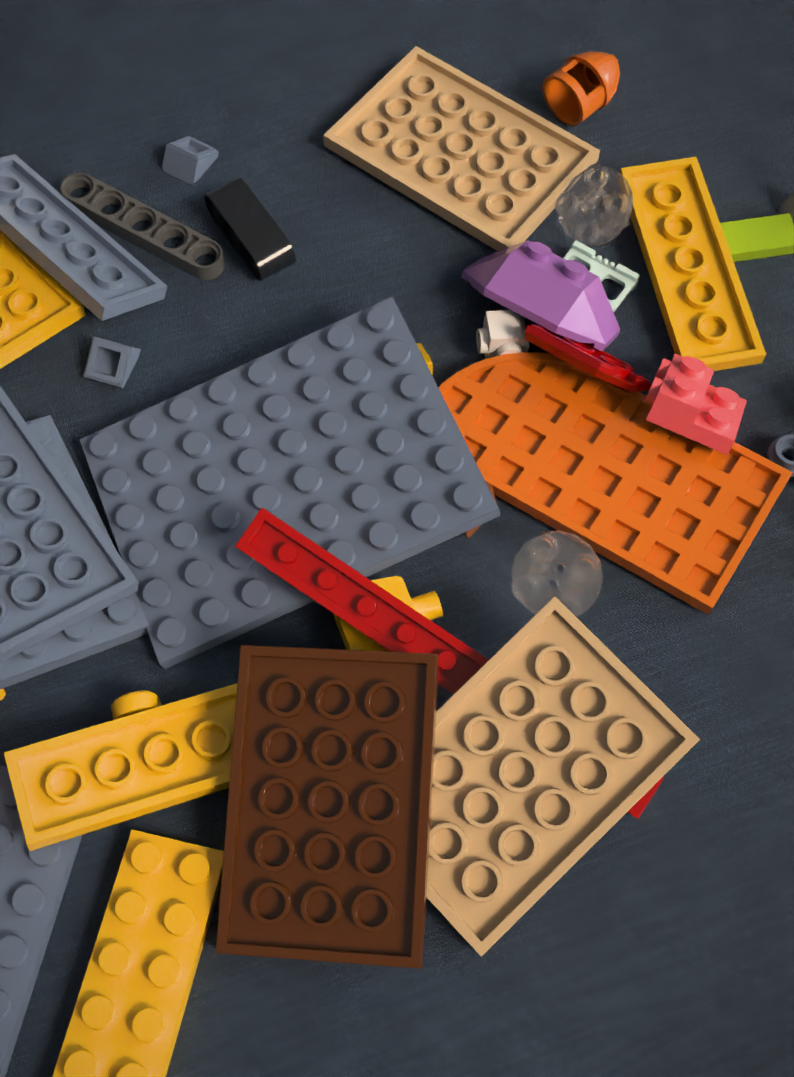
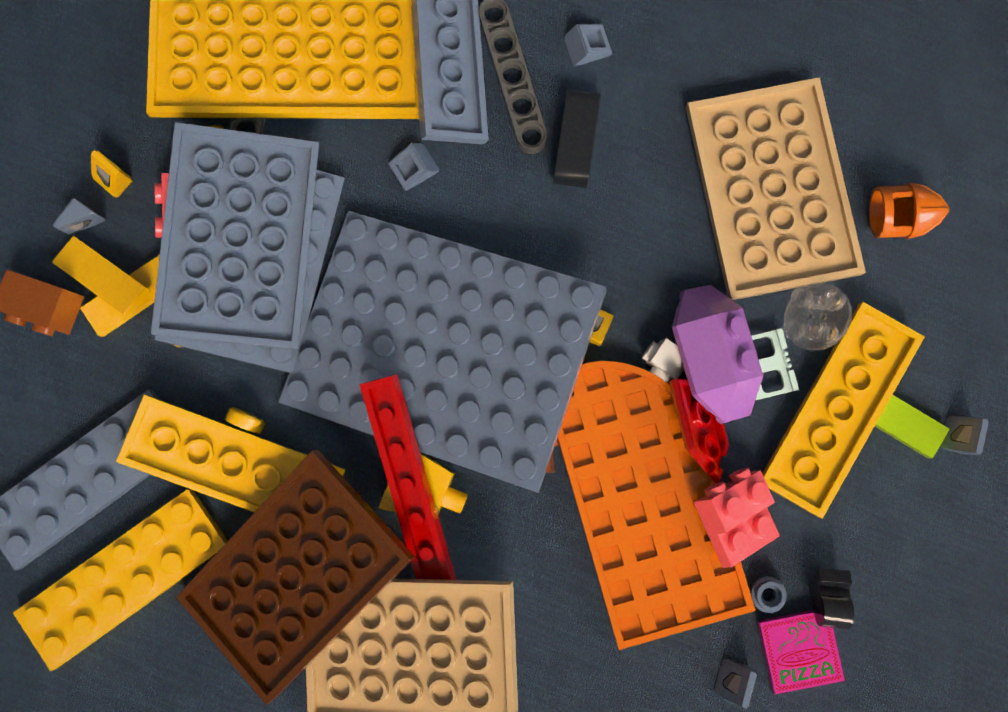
camera: 45 degrees right, 20 degrees up
clear plate [511,530,603,617] -> none

